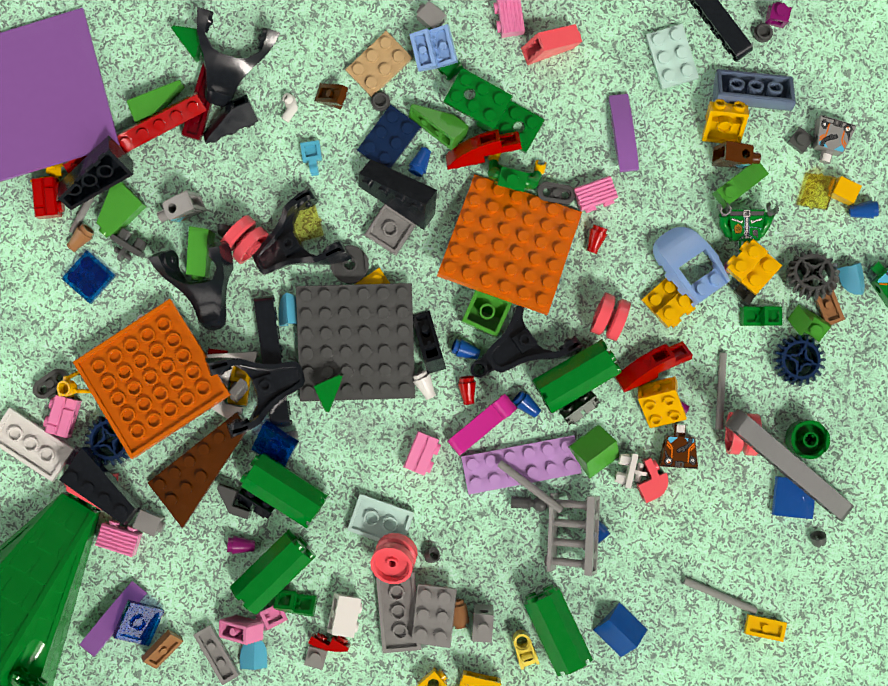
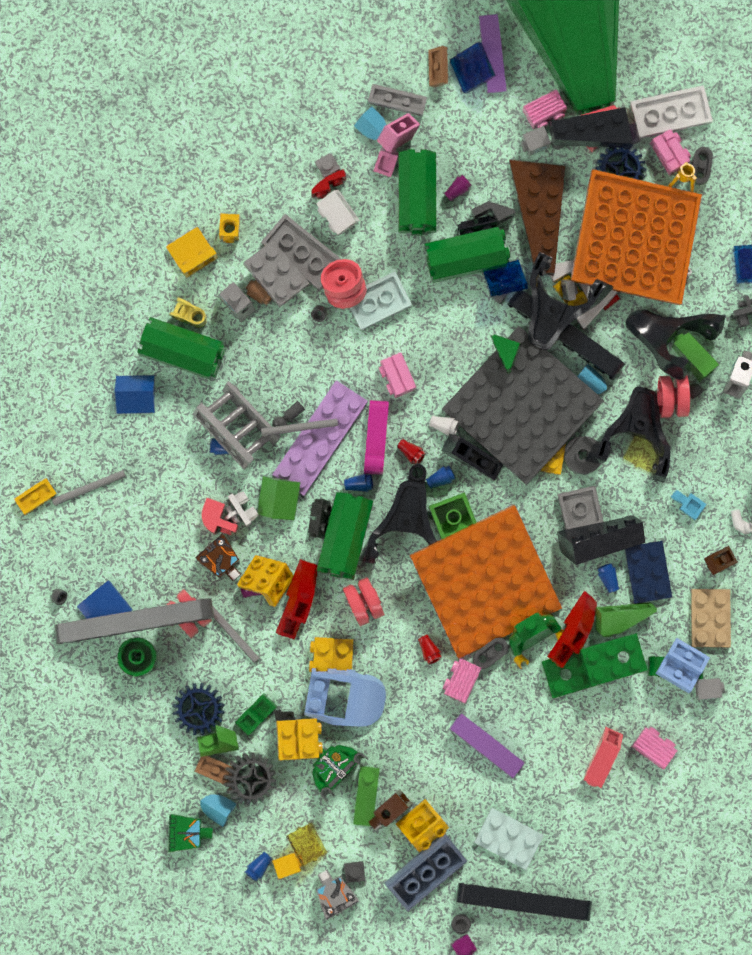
camera: 125 degrees right, 5 degrees down
green slope [273,590,318,617] -> none
dark grey plate [371,92,390,111] -> none

